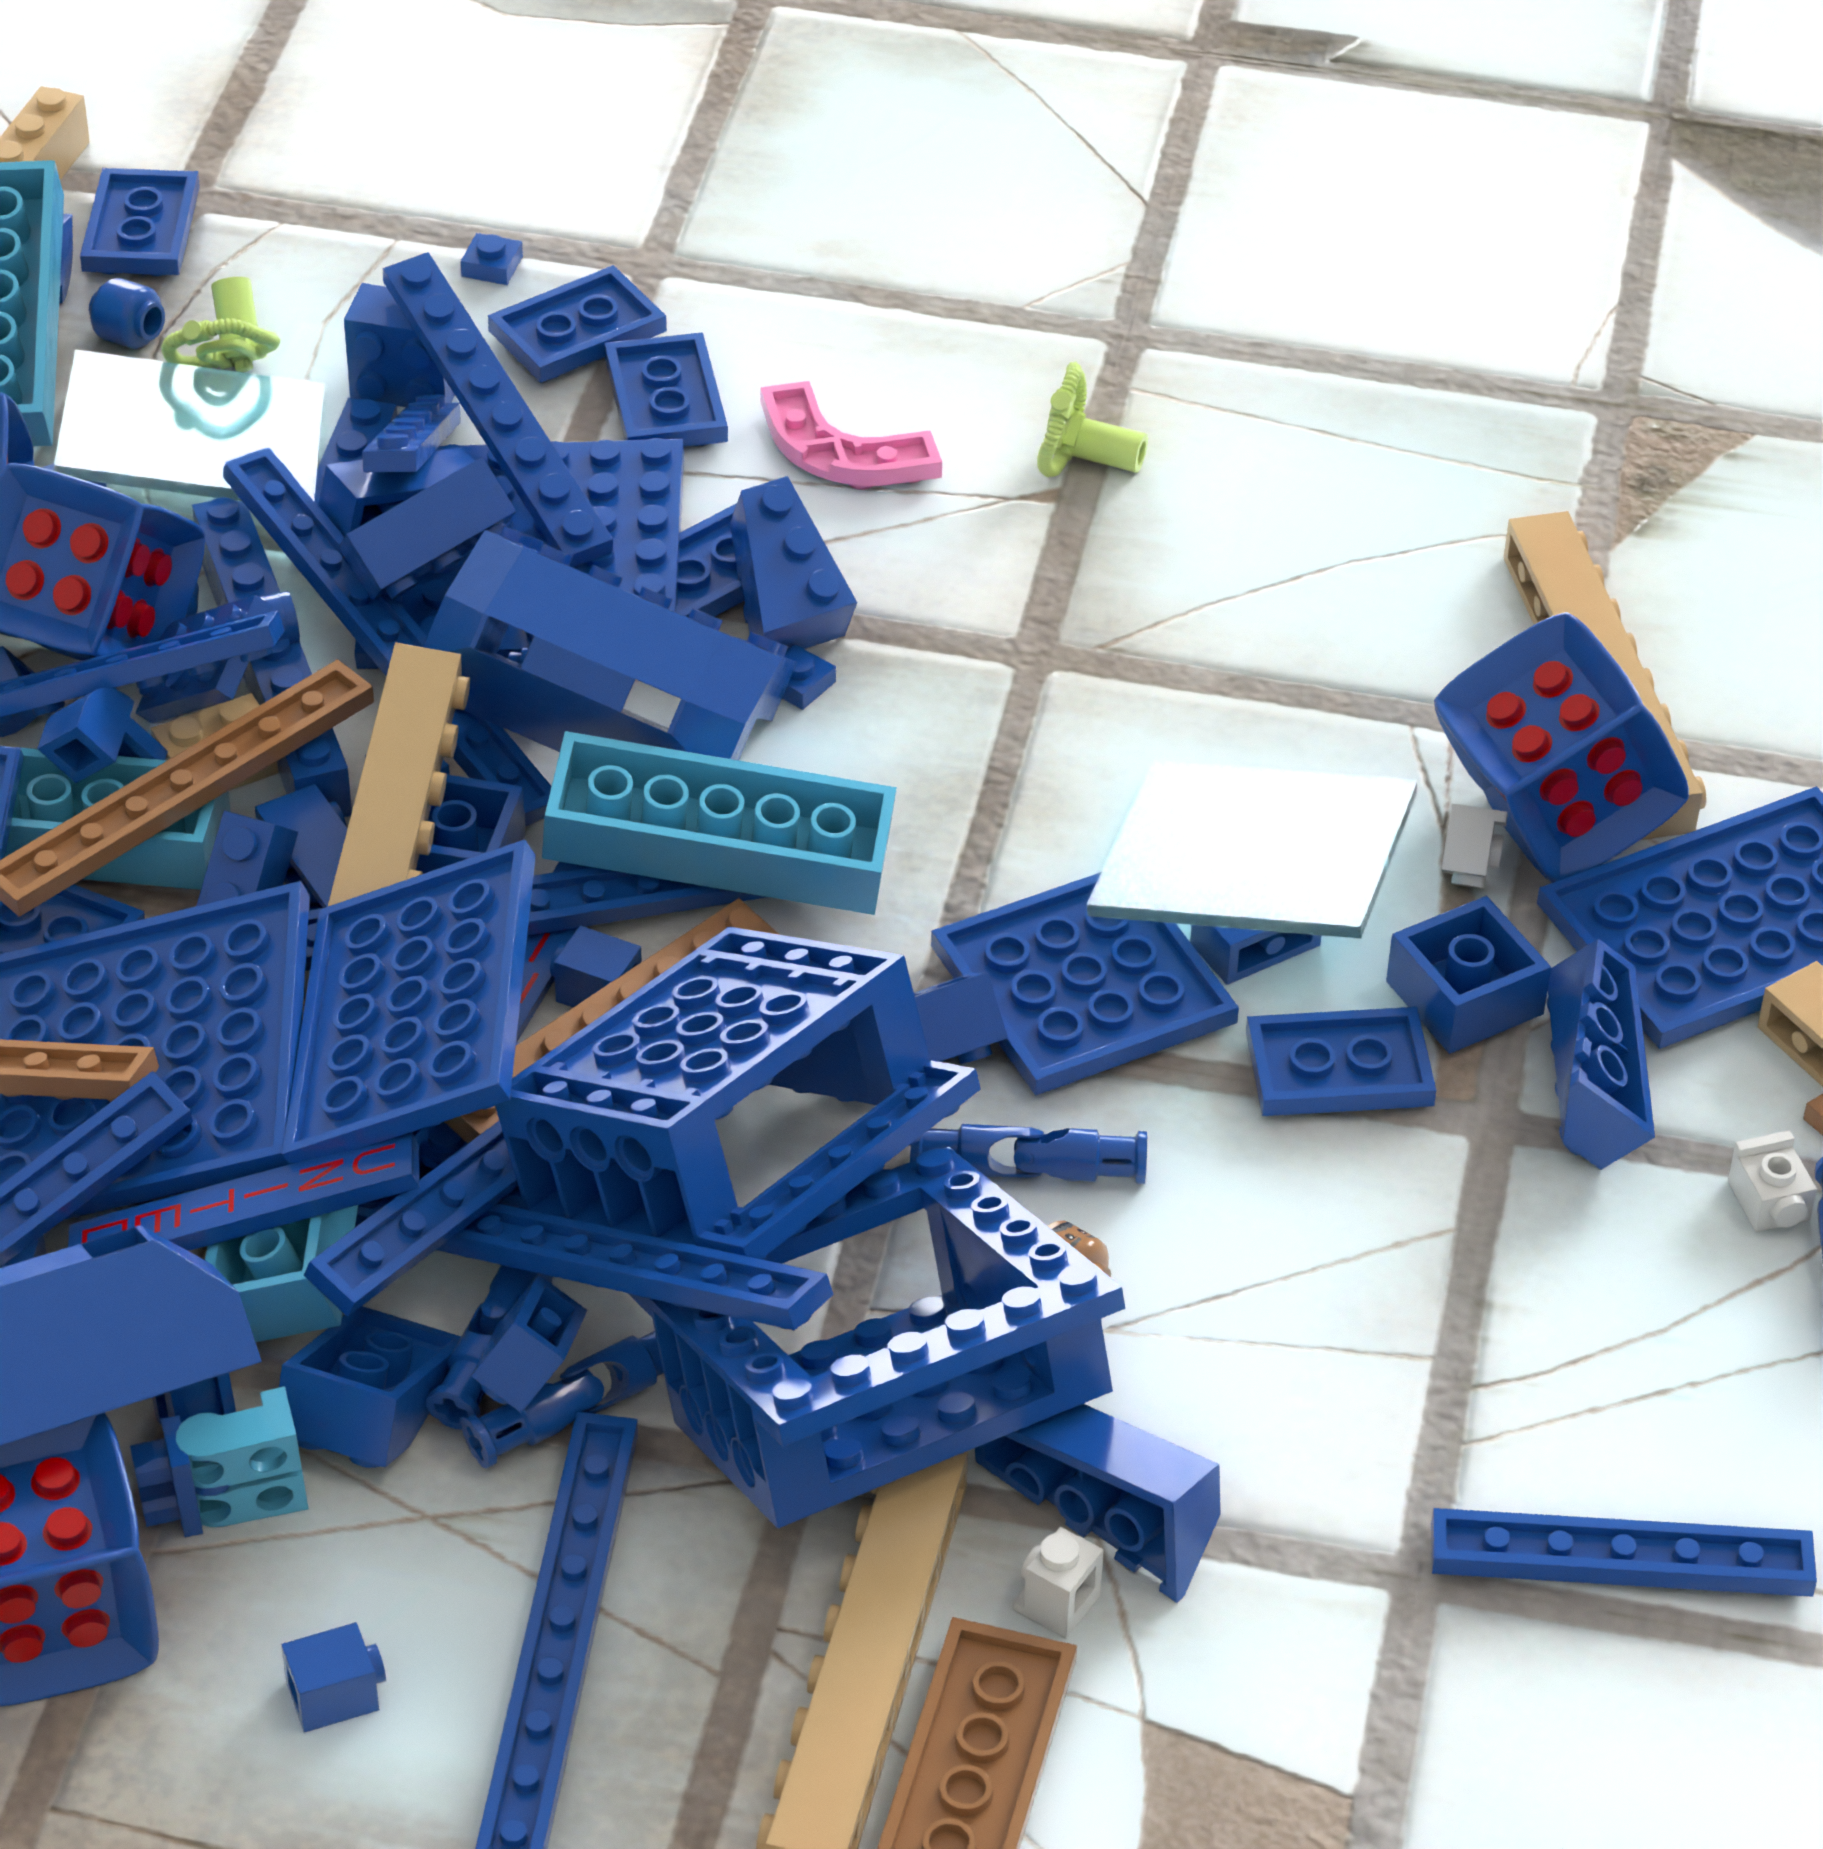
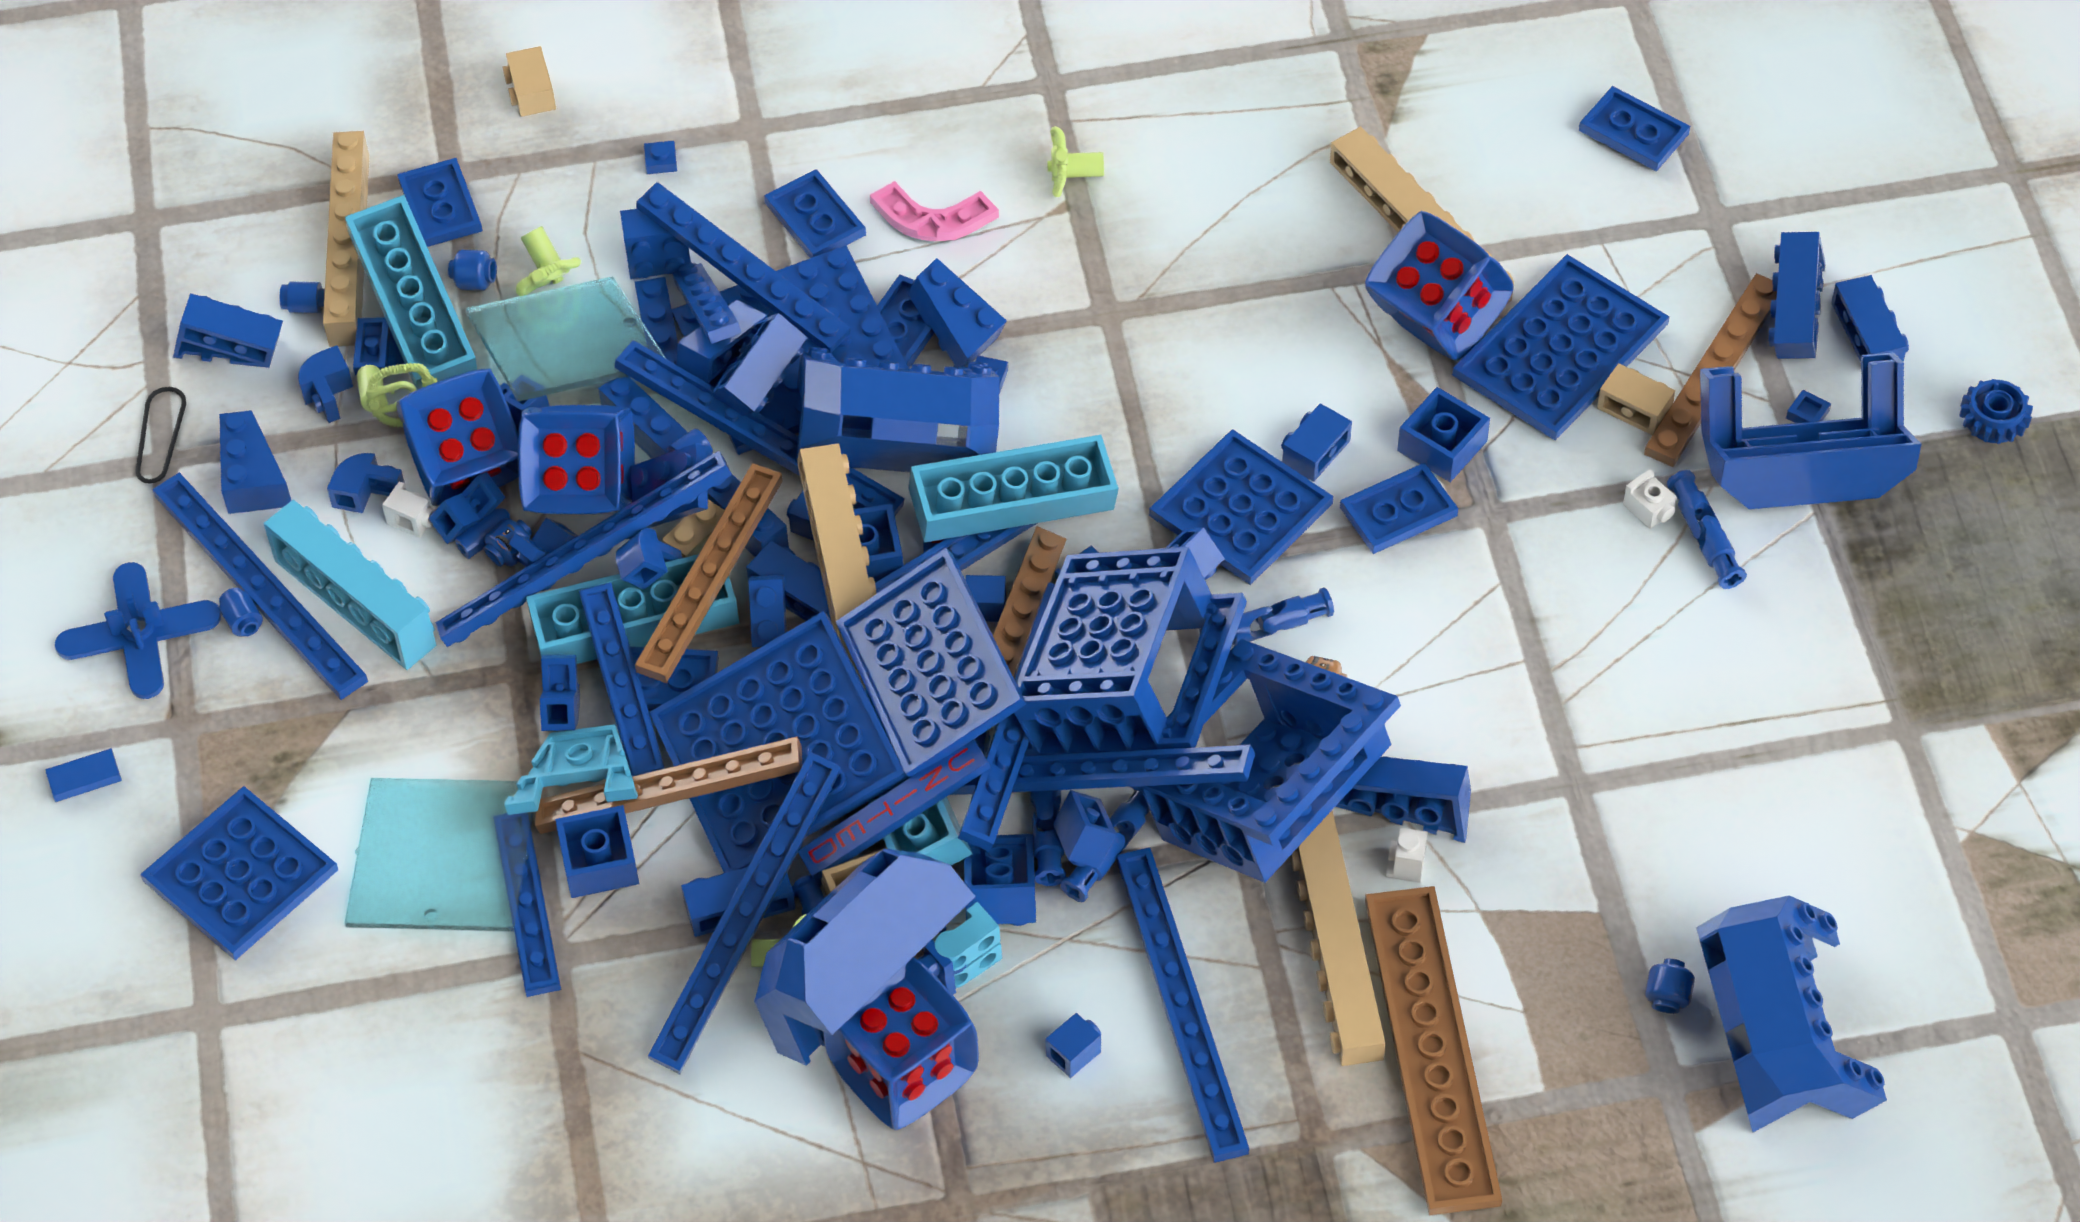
camera: 20 degrees left, 10 degrees up
blue plate [488,265,667,383] -> none
clear light blue piece [1087,762,1417,939] -> none
blue plate [1431,1508,1817,1597] -> none
white brick [1441,803,1508,889] -> none
blue wedge [1546,938,1655,1170] -> none
none -> tan brick [502,46,556,117]

